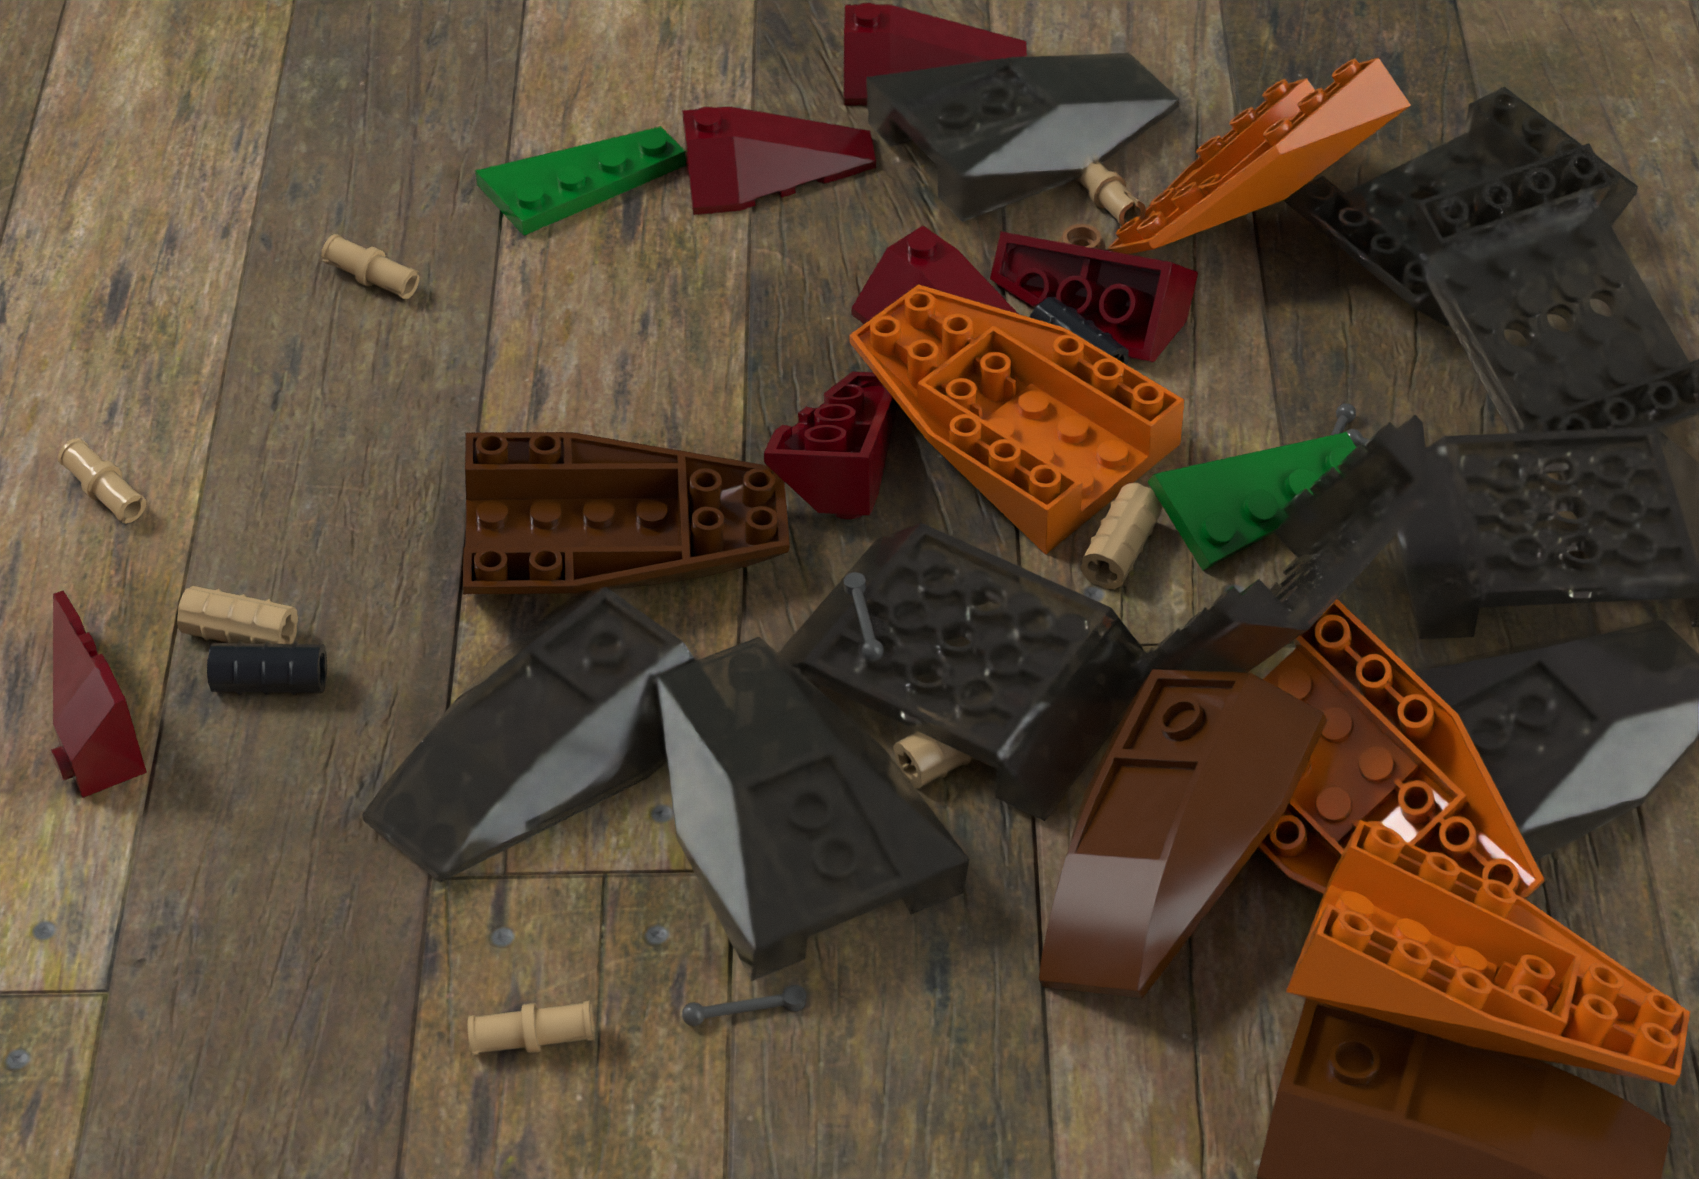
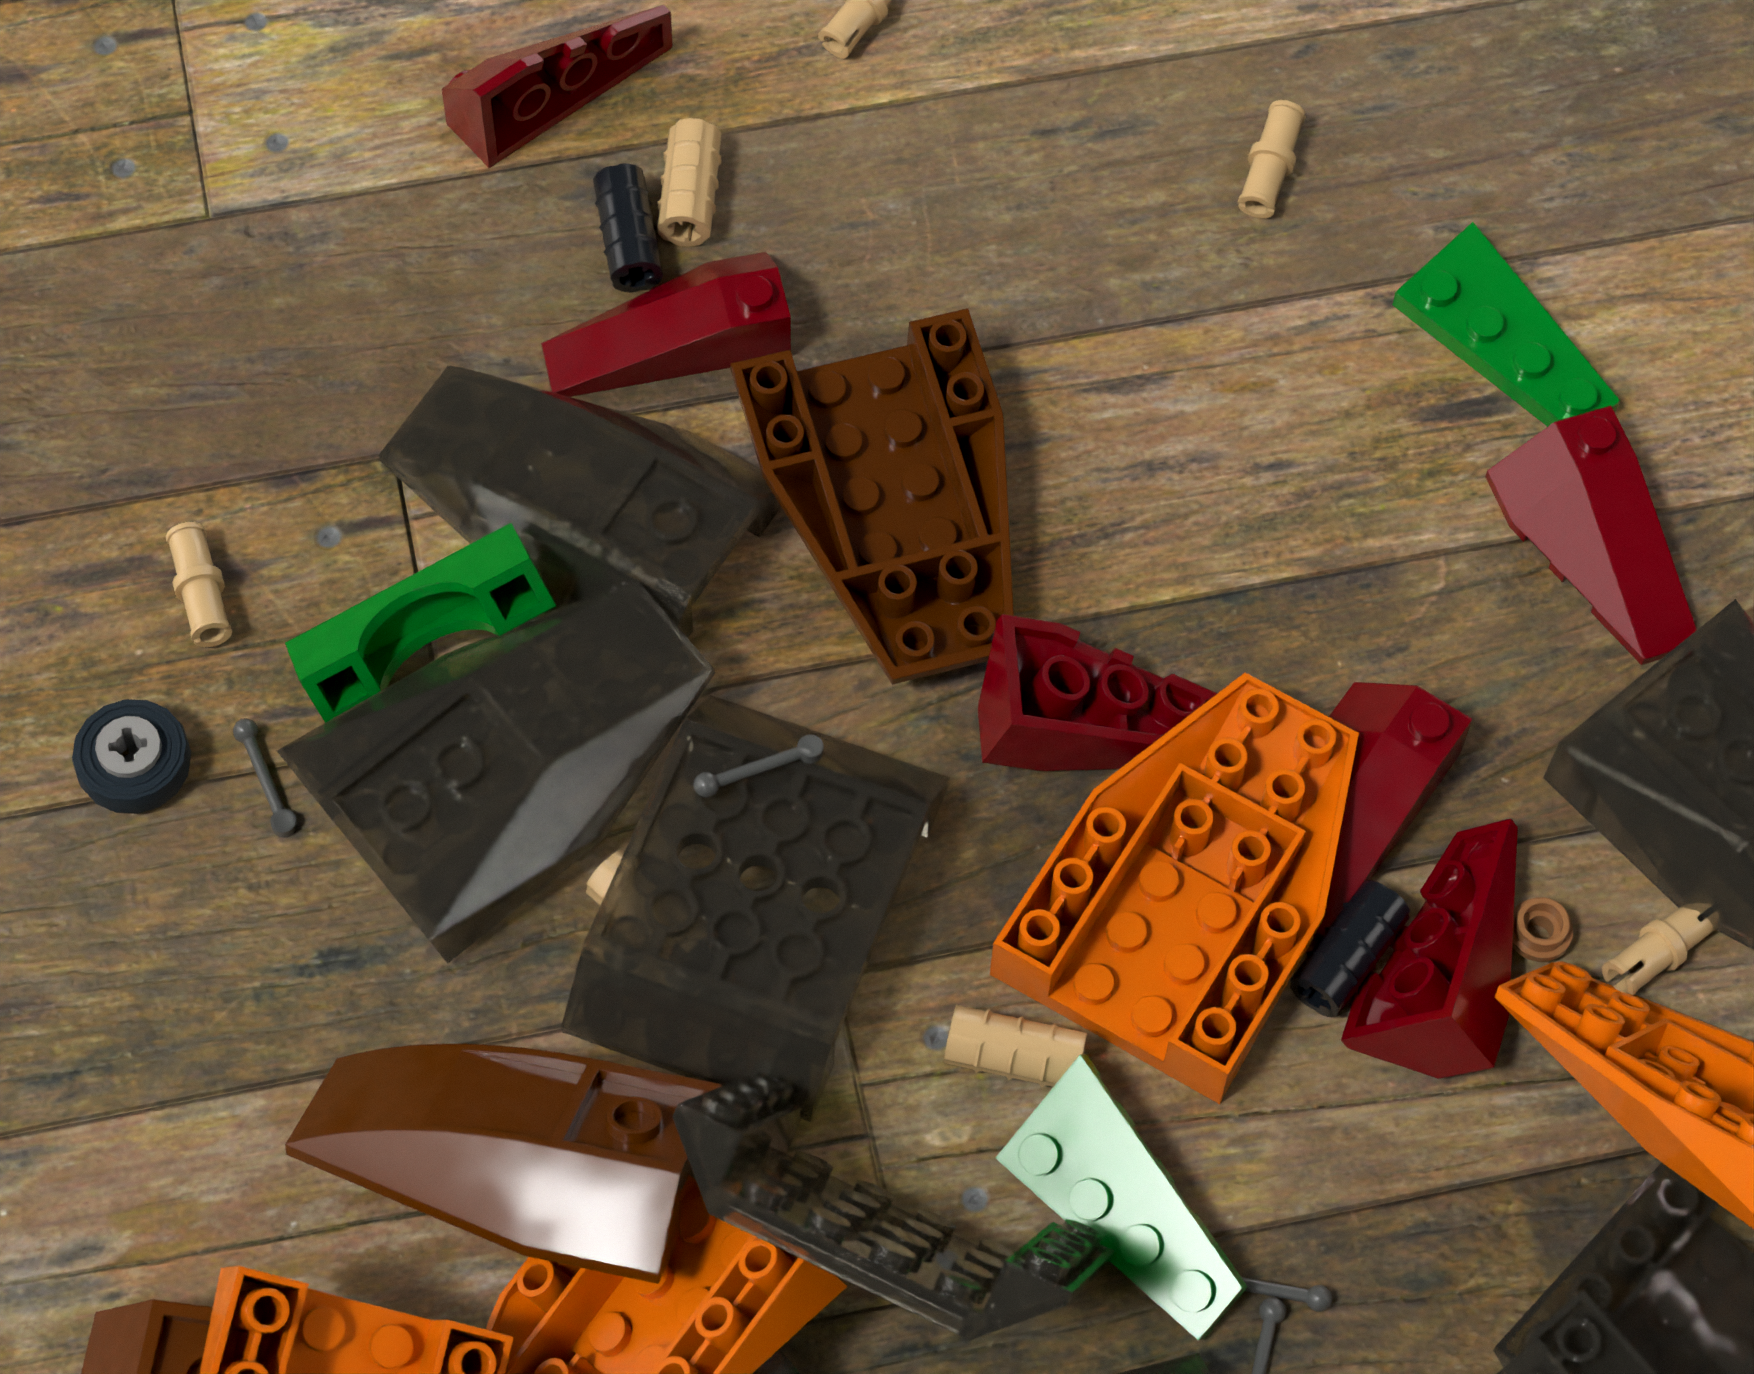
camera: 75 degrees right, 15 degrees up
none -> black wheel [72,699,191,814]
none -> green arch [285,522,556,728]
none -> dark red wedge [541,252,791,400]

